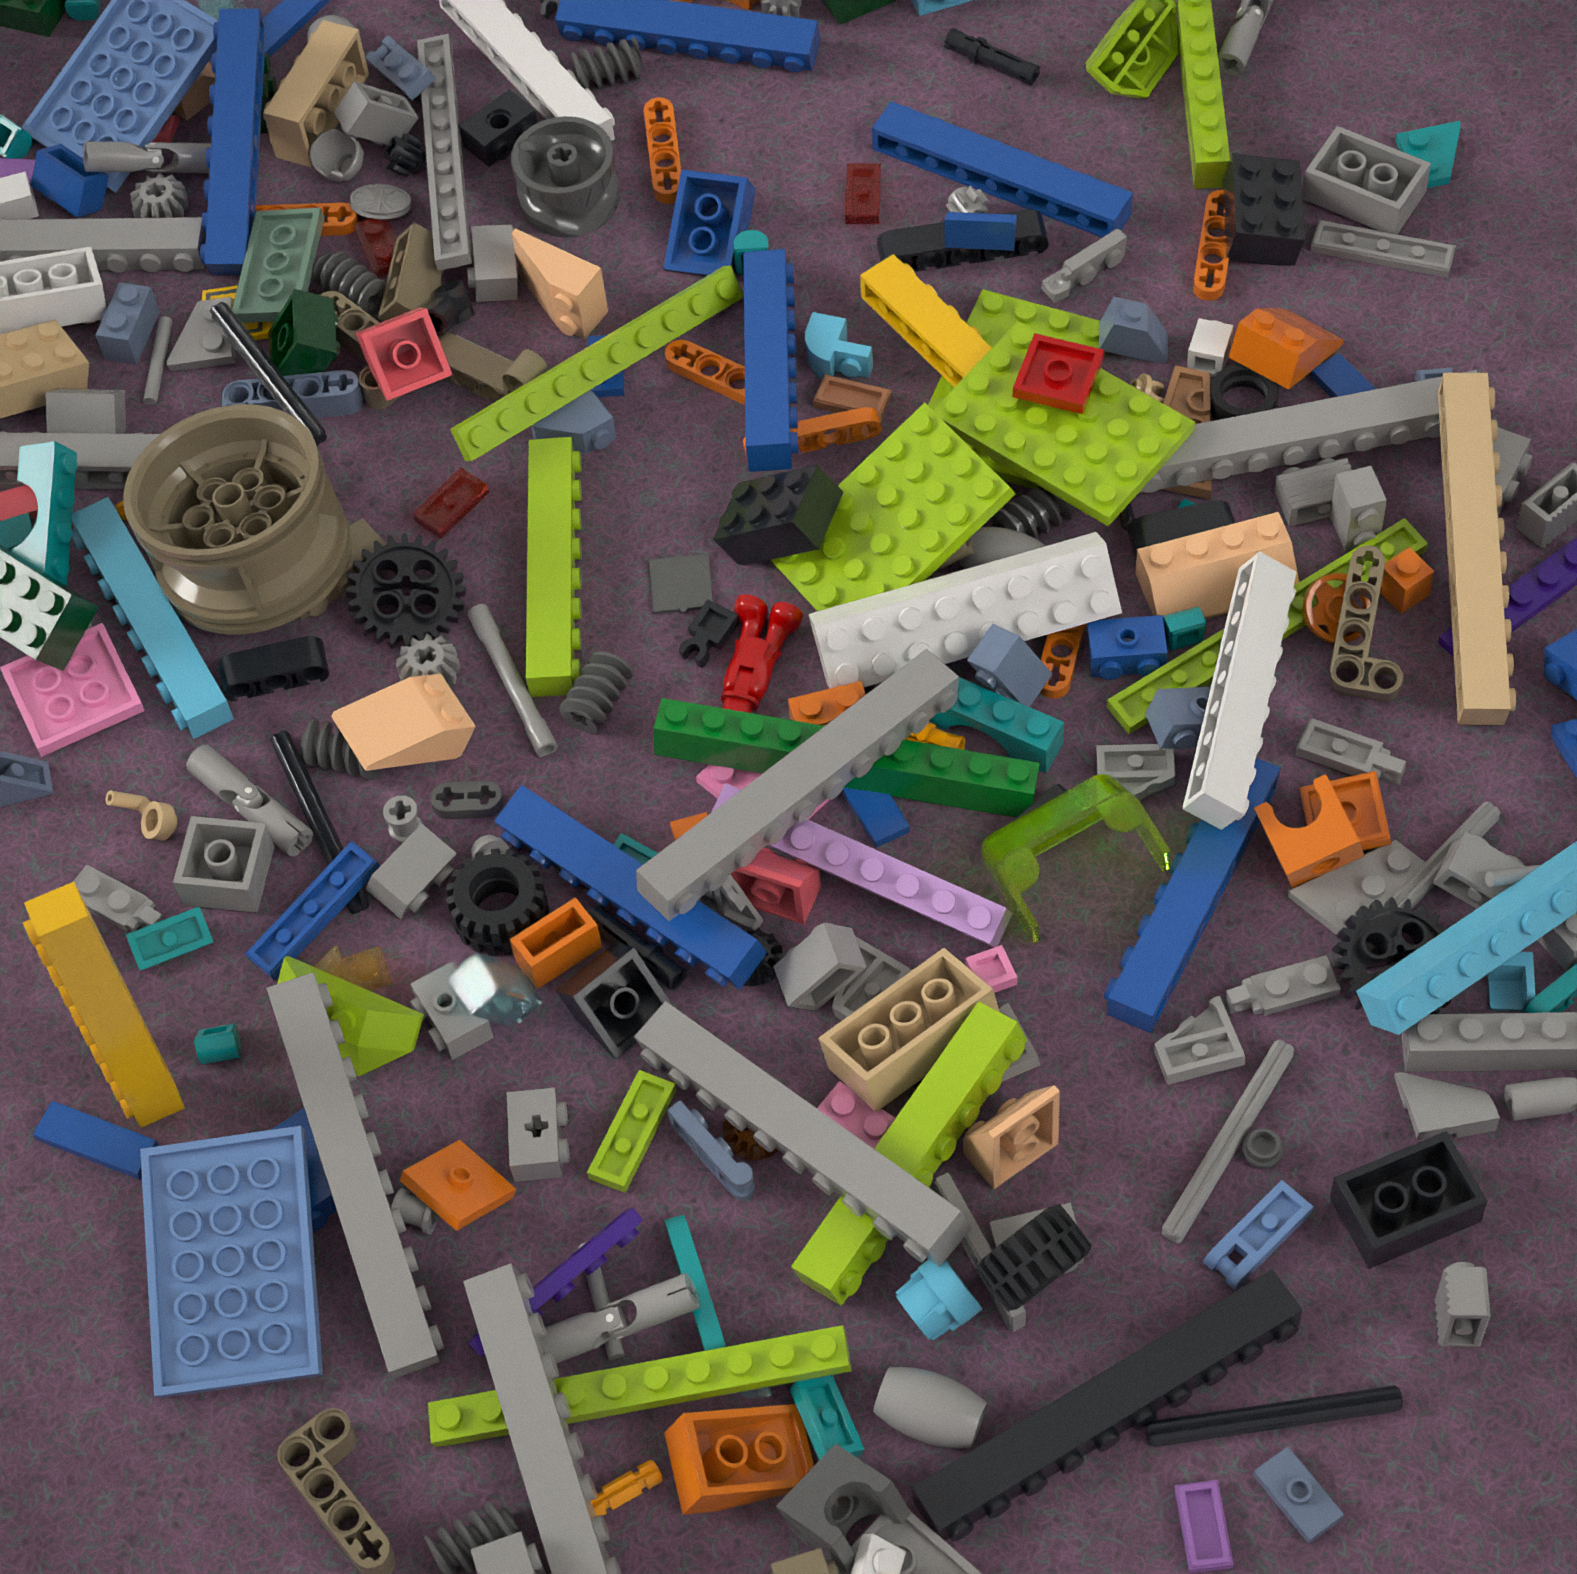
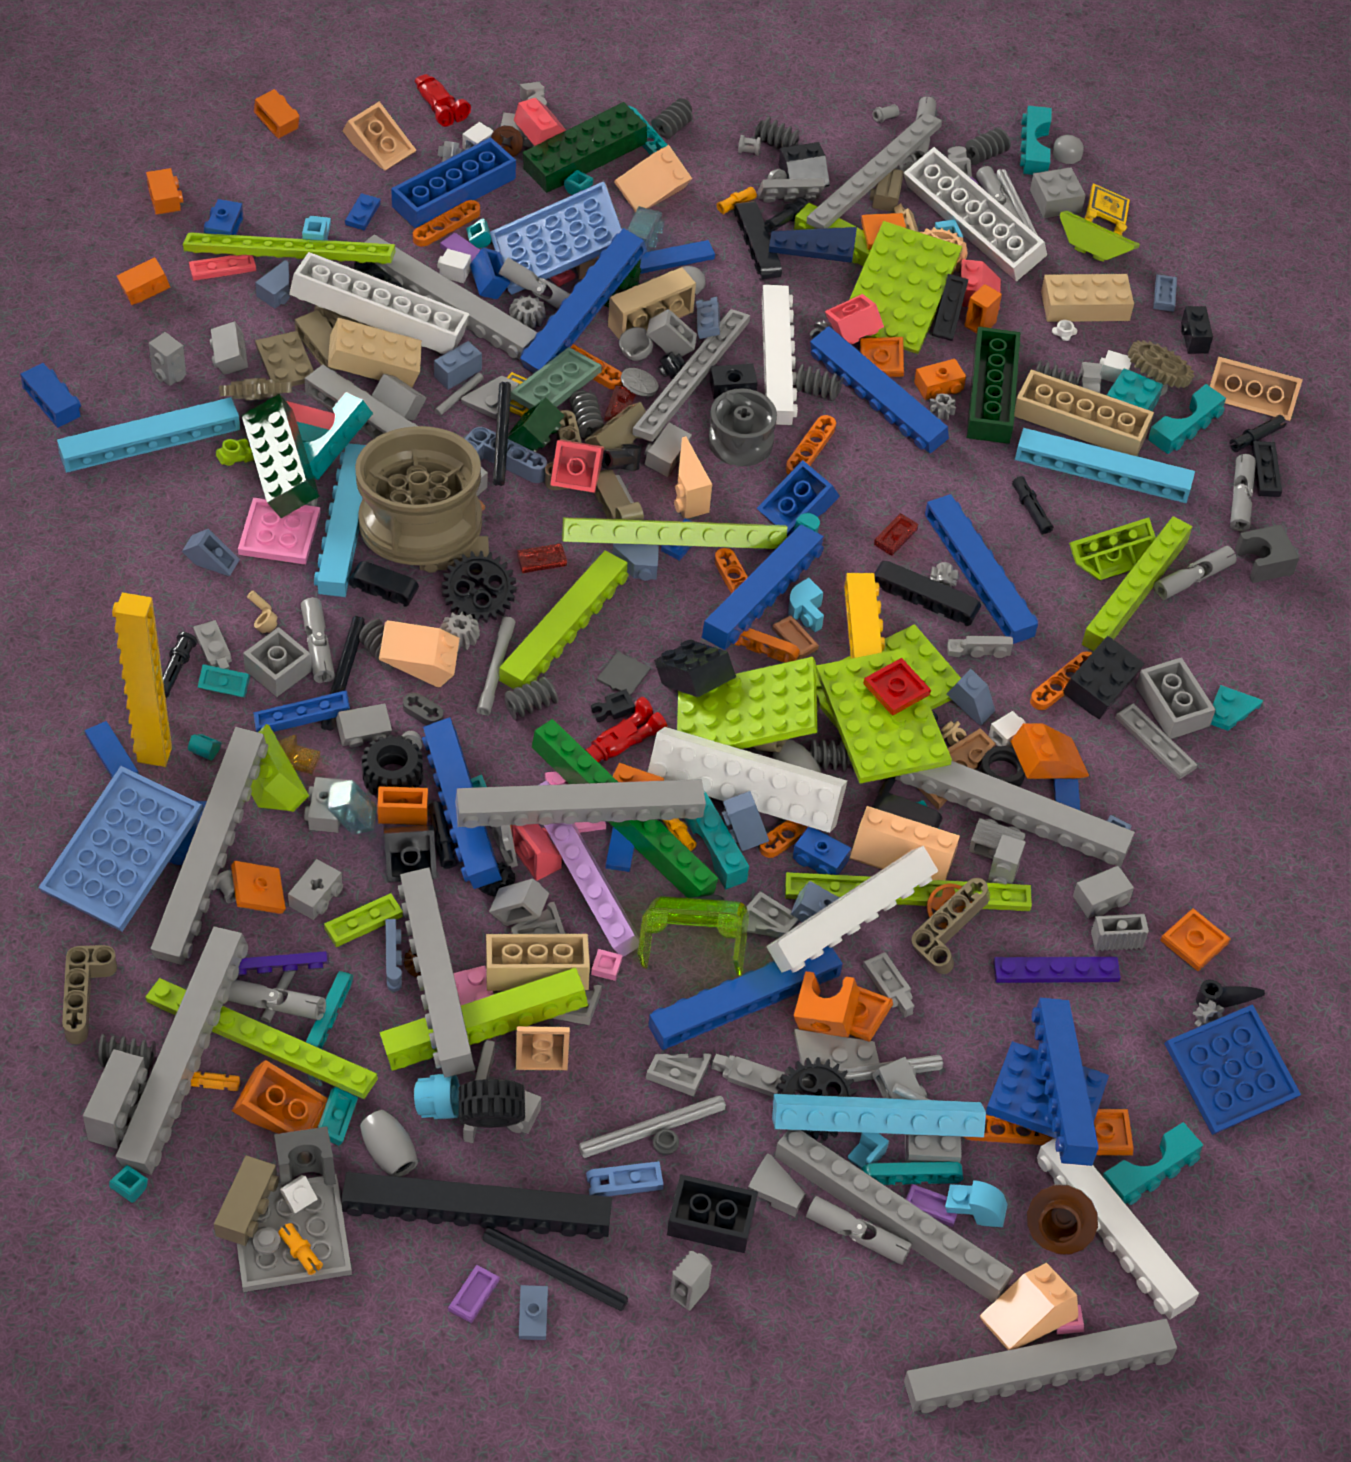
camera: 25 degrees right, 5 degrees down
light grey bush [383,796,422,843] -> none
blue panel [944,212,1017,251] -> none
teal brick [1163,606,1206,651] -> none
orange brick [1380,547,1434,614] -> none
tan brick [1438,373,1516,725] -> none

